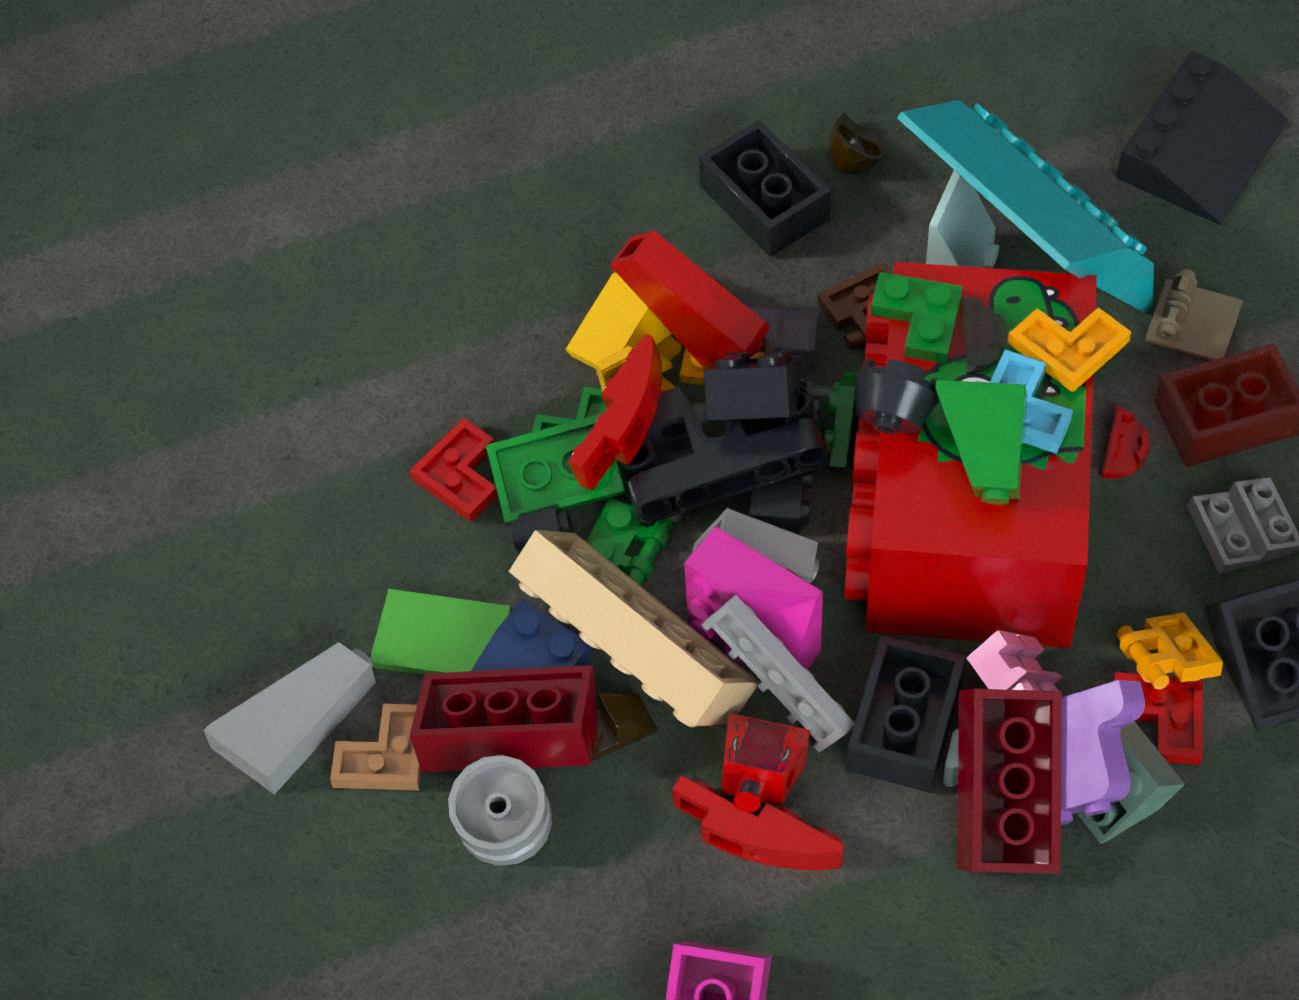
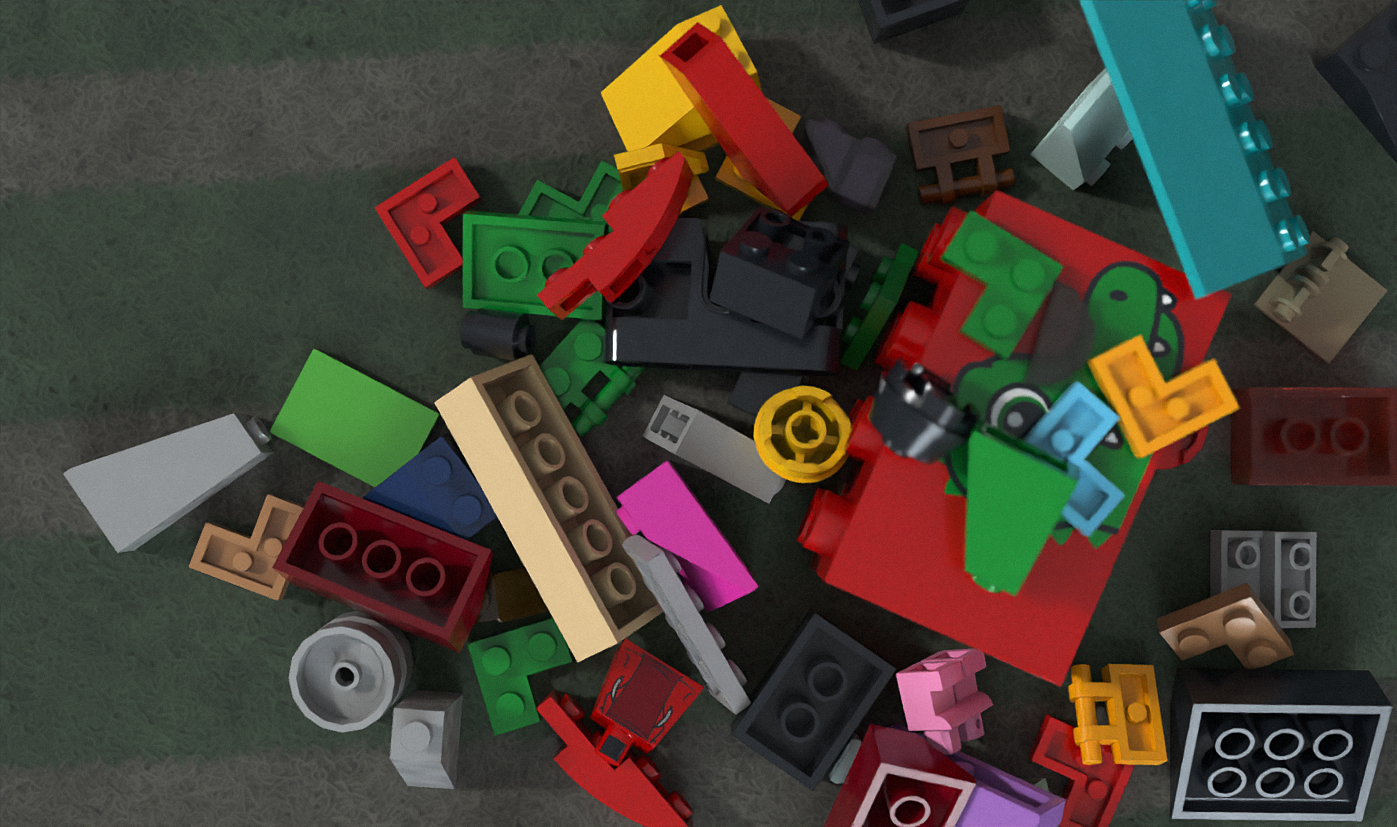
camera: 15 degrees right, 30 degrees up
none -> light grey slope [390,690,463,789]
none -> green plate [467,617,573,736]
none -> yellow cone [754,386,851,483]
none -> medium nougat plate [1157,583,1294,669]

